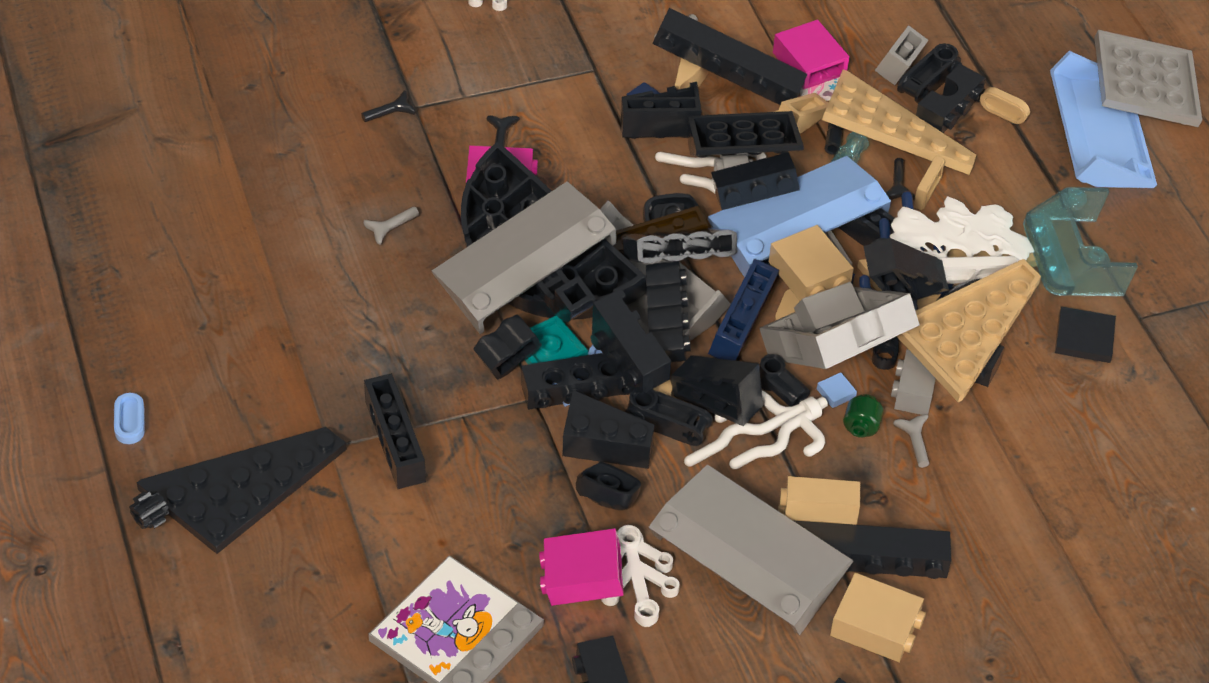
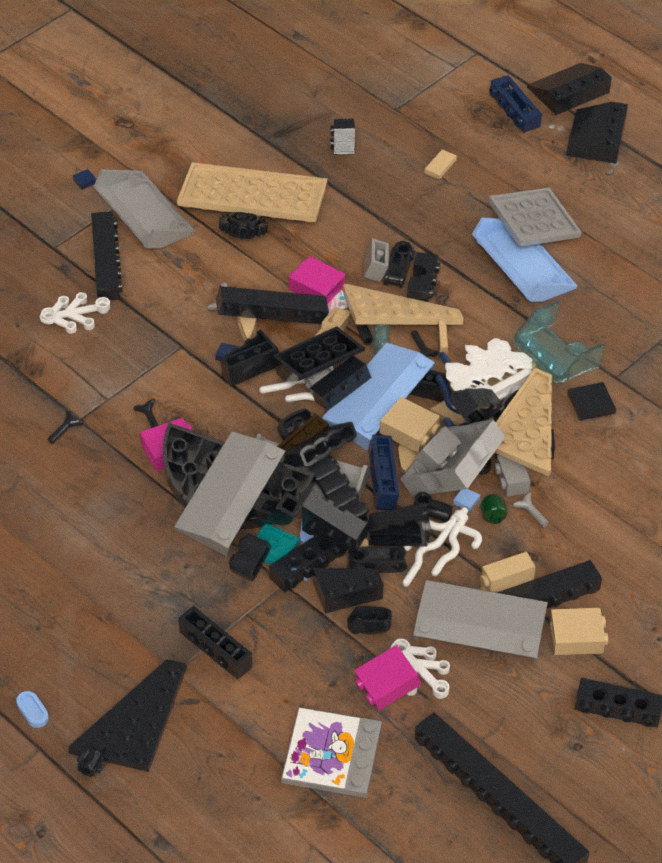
camera: 25 degrees left, 0 degrees up
light grey piece [363,206,419,245] -> none
tan tile [980,87,1030,124] -> none

